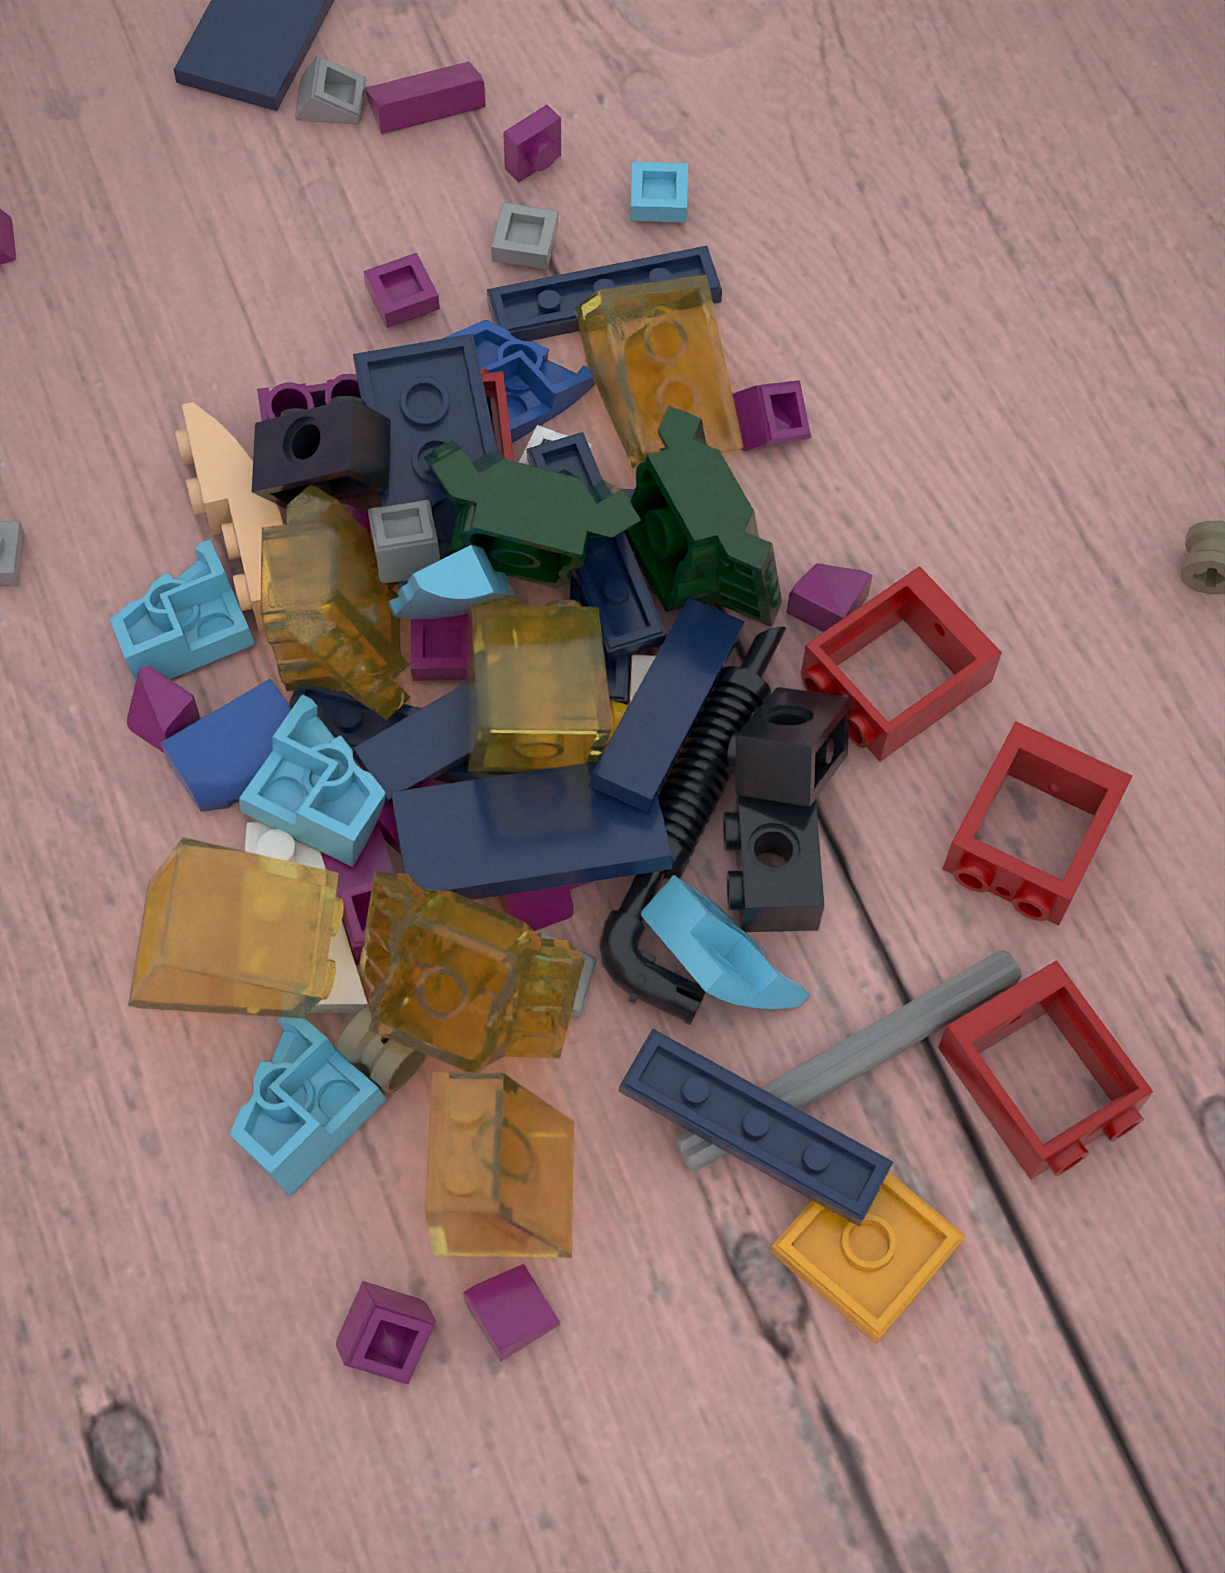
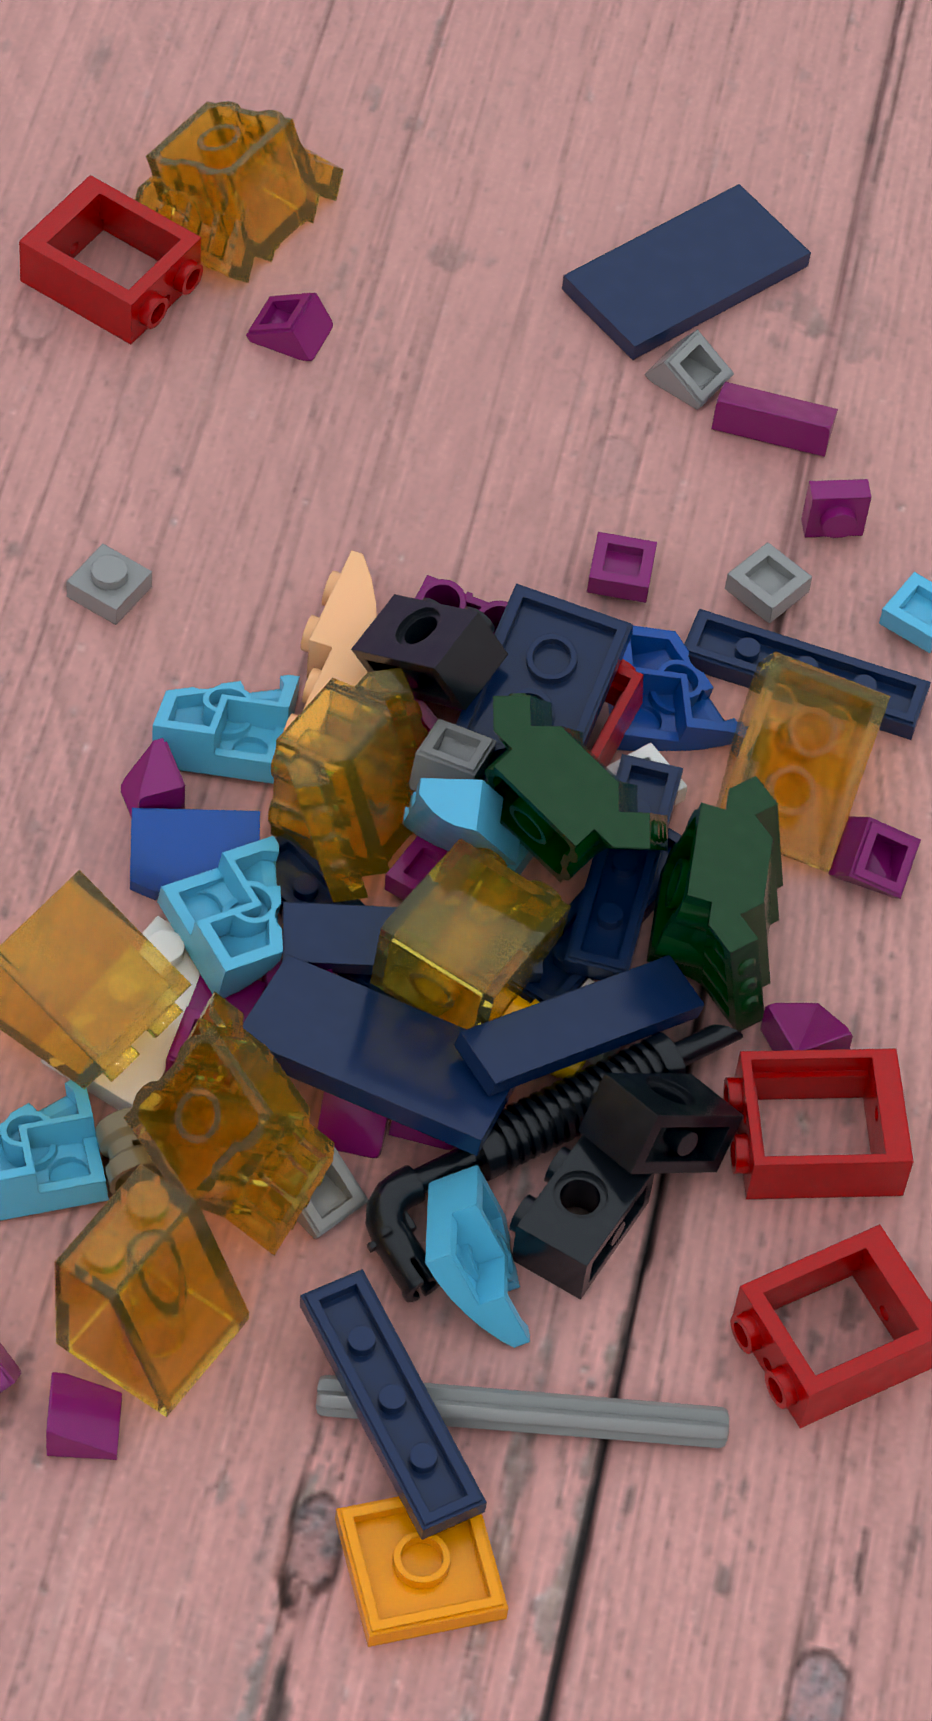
camera: 30 degrees right, 10 degrees down
red window [938,960,1154,1180] -> none

